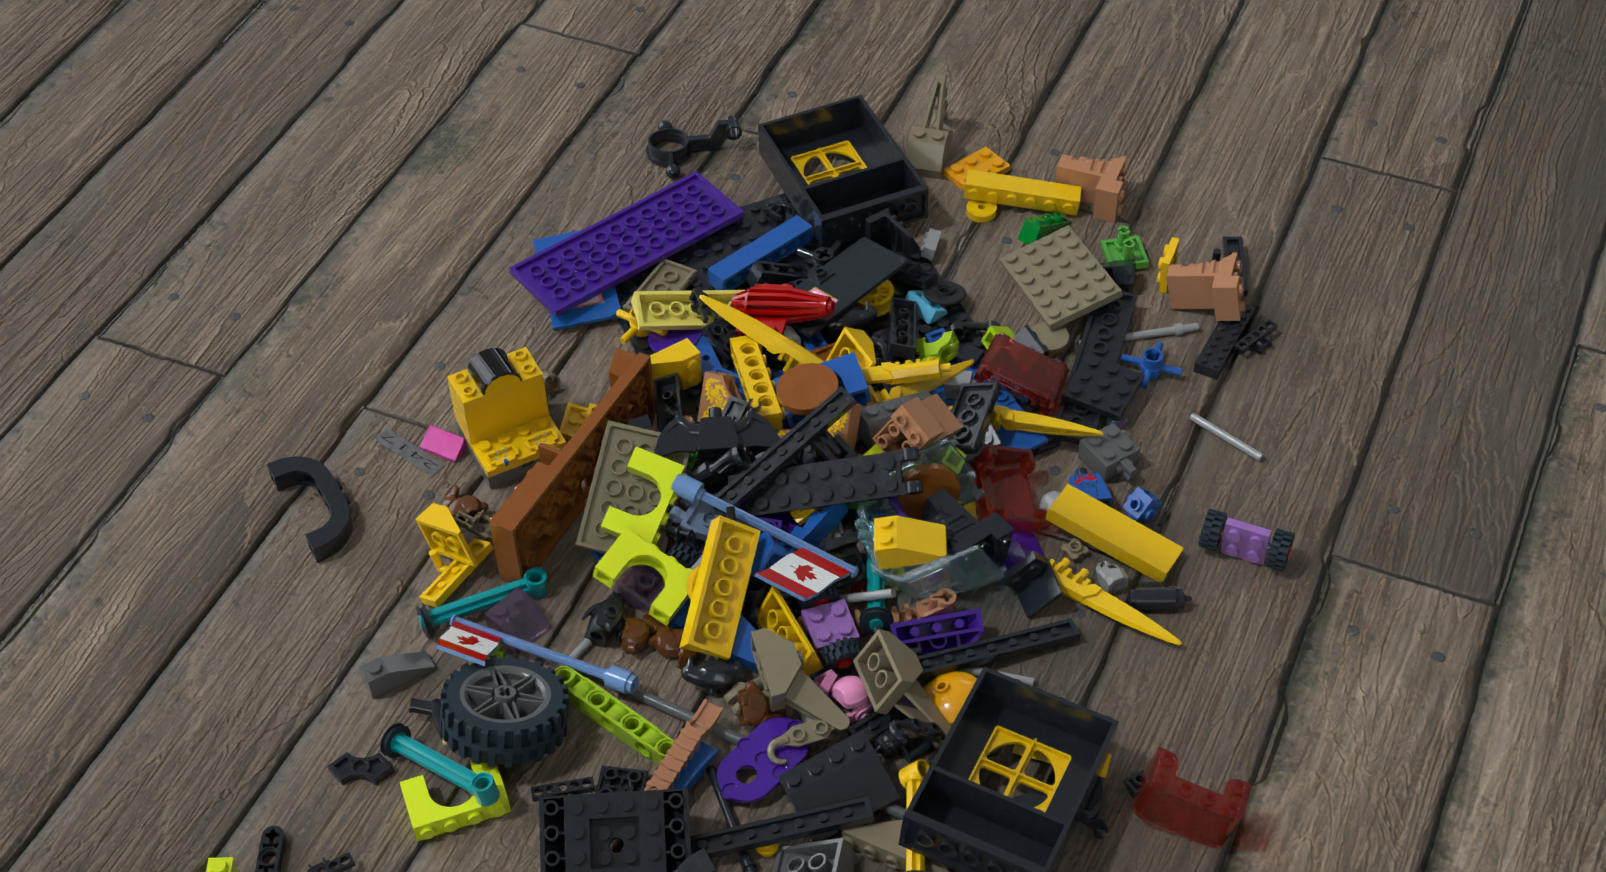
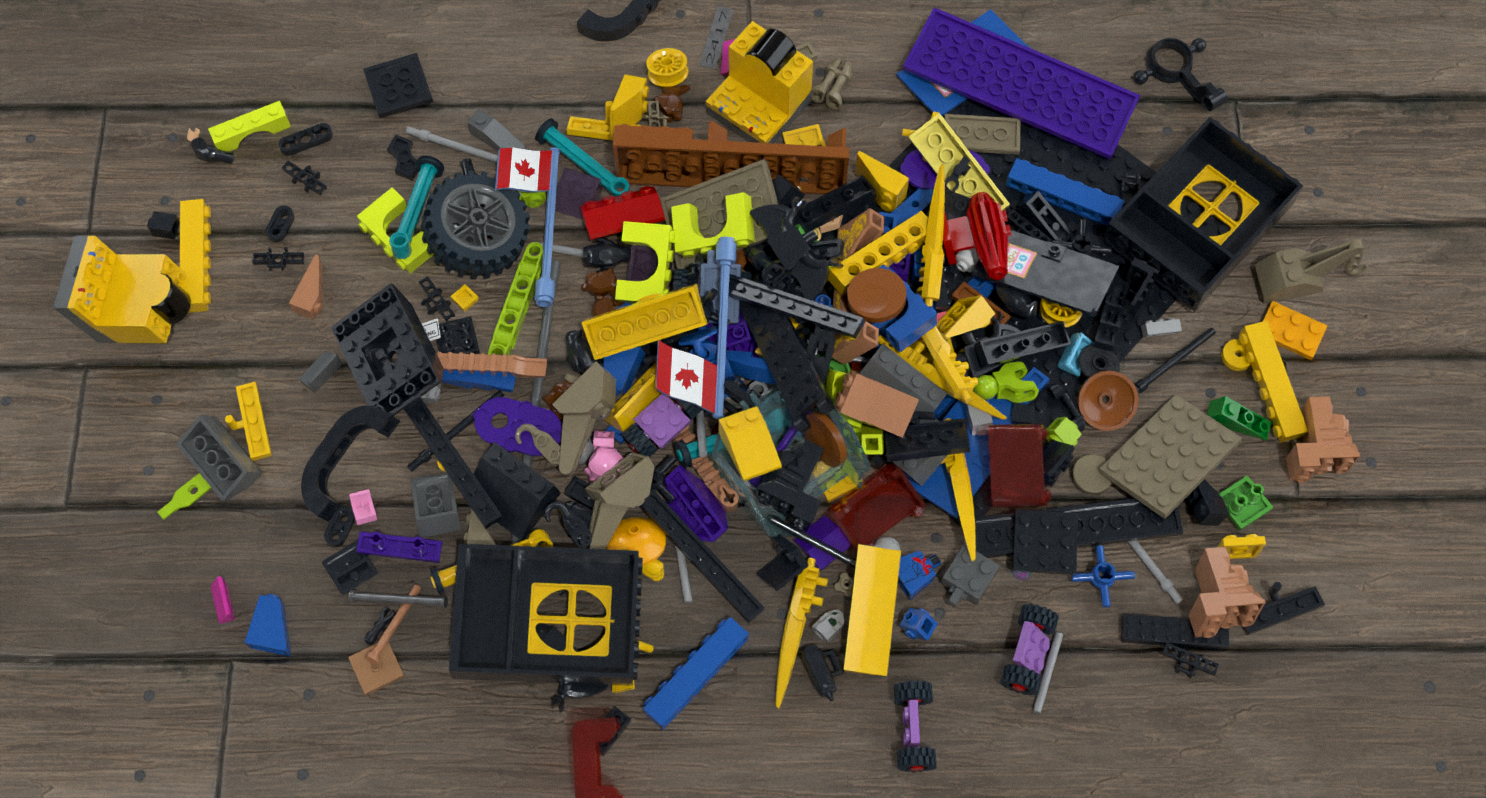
camera: 65 degrees right, 20 degrees up
none -> black plate [363,53,433,118]
none -> light grey bar [406,126,498,163]
none -> yellow plate [450,284,479,312]
none -> red slope [580,186,666,240]
none -> blue brick [643,617,749,731]
none -> yellow wheel [646,48,689,87]
none -> black bar [769,515,856,568]
none -> plate [1000,604,1059,695]
none -> dark orange dish [1078,370,1139,431]
none -> black bar [1134,328,1216,393]

